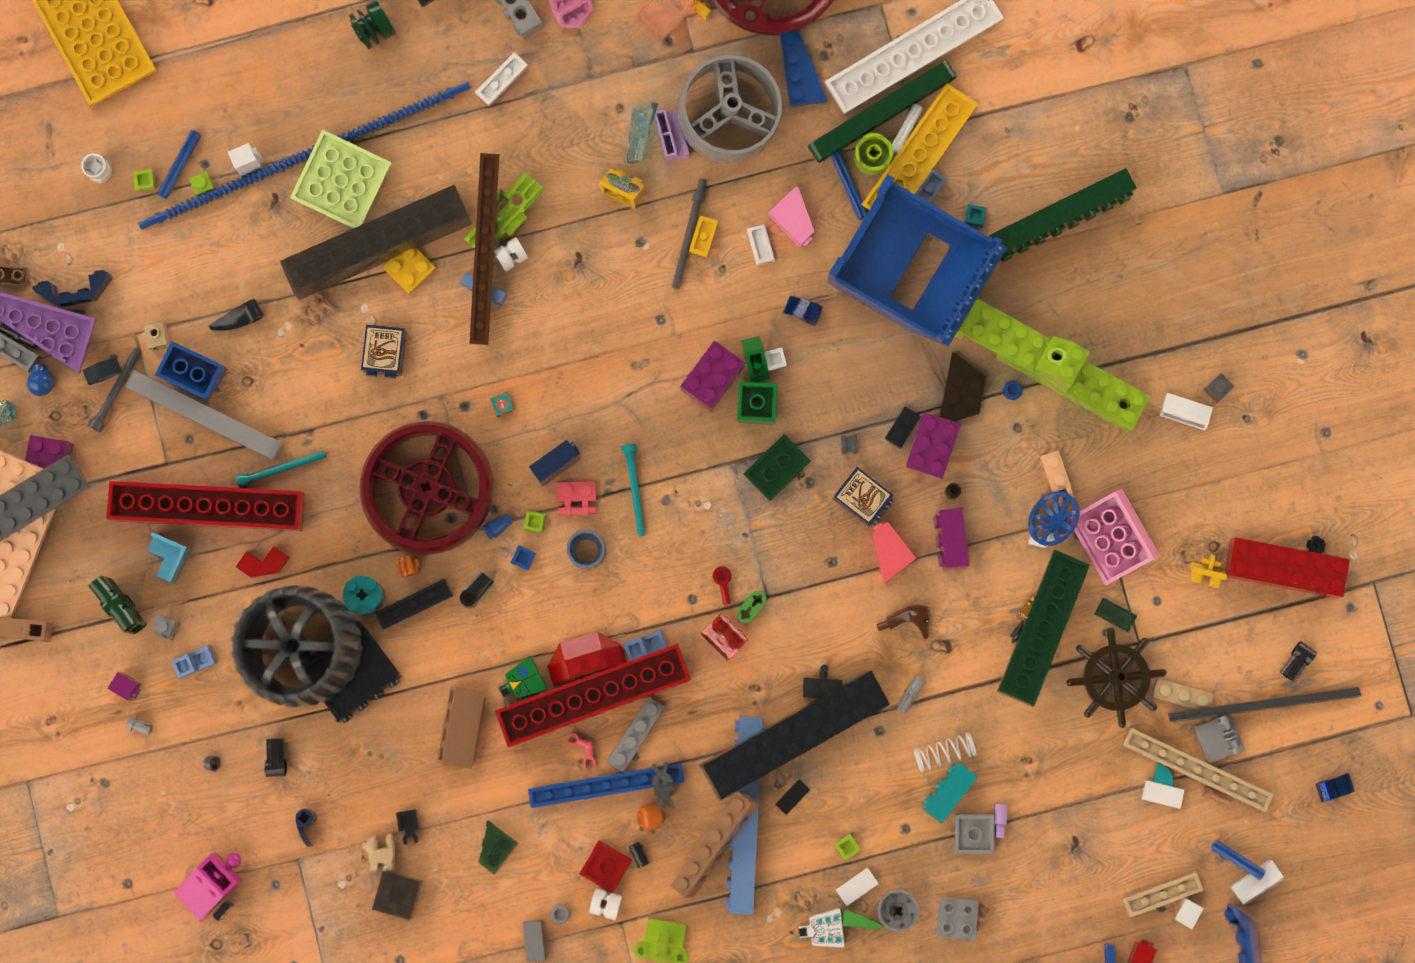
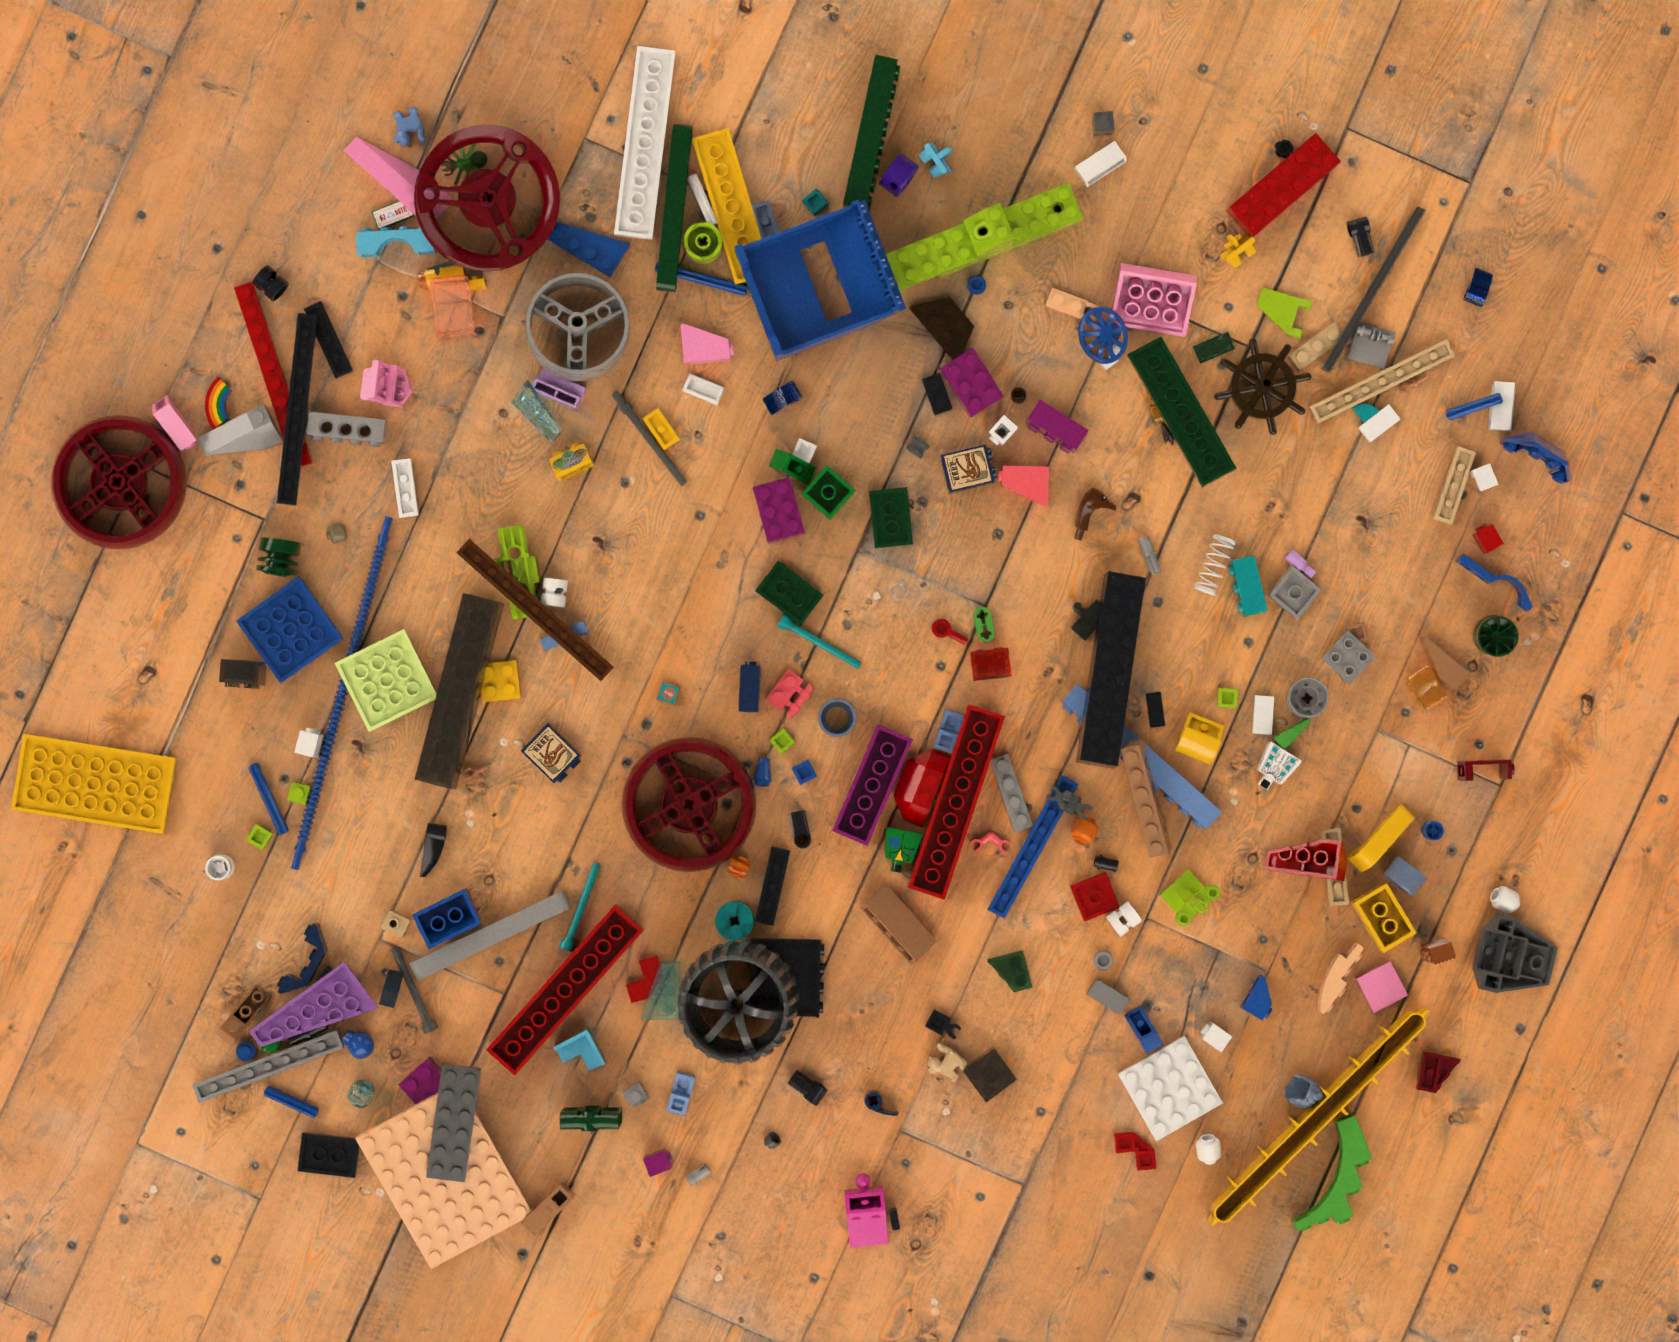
camera: 60 degrees left, 5 degrees up
none -> clear smoke brick [219,659,266,689]
none -> blue plate [236,576,344,683]
none -> dark tan piece [326,523,347,544]
none -> clear light blue wing [640,961,680,1020]
none -> dark green plate [755,561,824,626]
none -> magenta brick [832,724,913,846]
none -> dark purple piece [879,153,919,197]
none -> medium azure hips [919,143,953,178]
none -> white brick [988,415,1018,446]
none -> yellow brick [1174,712,1225,764]
none -> lime flag [1257,287,1312,340]

